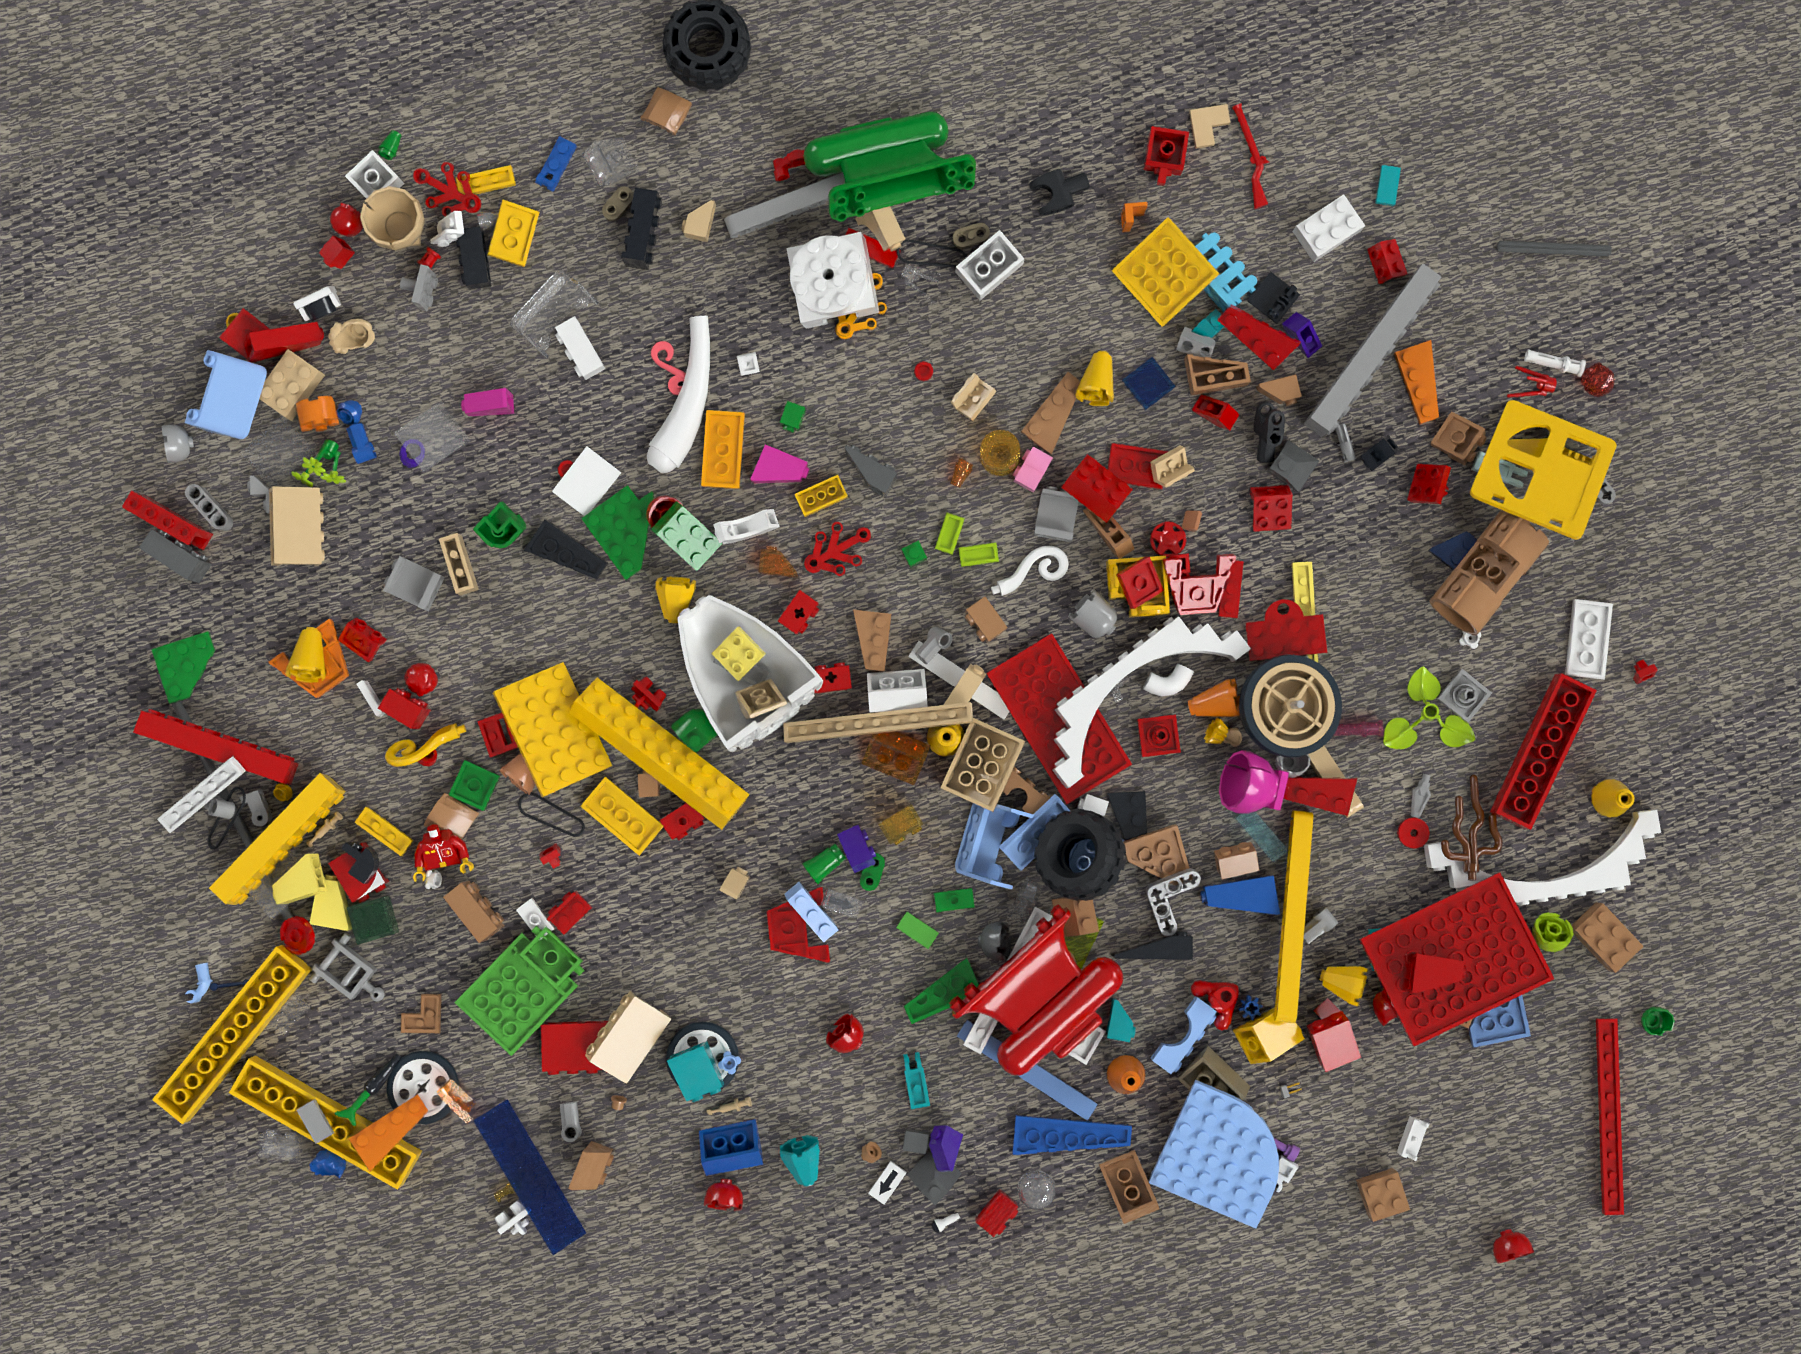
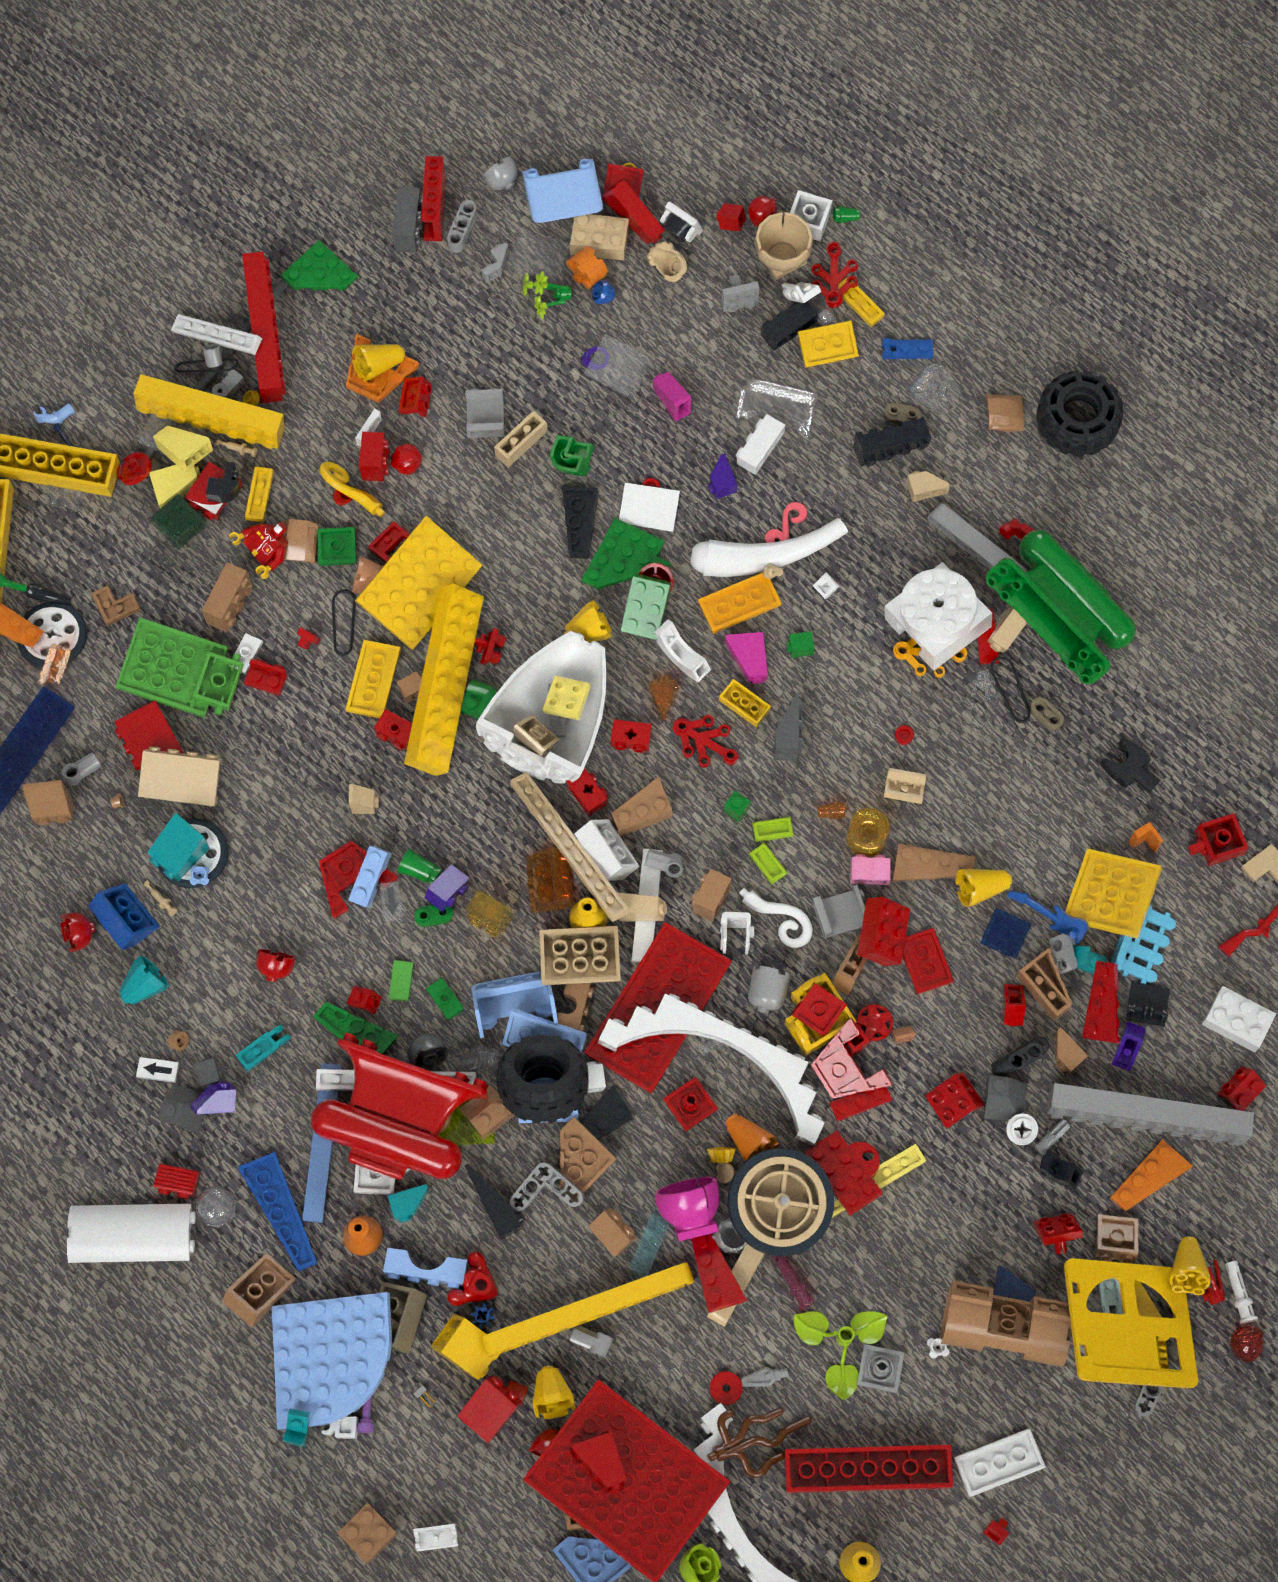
camera: 60 degrees right, 15 degrees down
tan panel [269,486,325,566] -> none
light grey piece [309,932,385,1002] -> none
blue piece [346,423,377,464] -> none
red bush [417,247,441,270] -> none
white plate [425,870,442,889] -> none
white piece [931,1213,960,1233] -> none
white brick [955,230,1024,300] -> none
white cylinder [1143,664,1194,697] -> none
tan bracket [1150,445,1195,487] -> none
blue slope [1200,875,1280,915] -> none
none -> white cylinder [67,1204,196,1263]
none -> teal slope [282,1408,310,1447]
none -> red bracket [346,986,382,1014]
none -> dark purple slope [708,453,738,499]
none -> white piece [720,912,754,955]
none -> tan arm [763,564,783,579]
none -> white gear [1006,1113,1038,1145]
none -> blue piece [1008,891,1089,944]
none -> yellow cone [1169,1236,1210,1295]

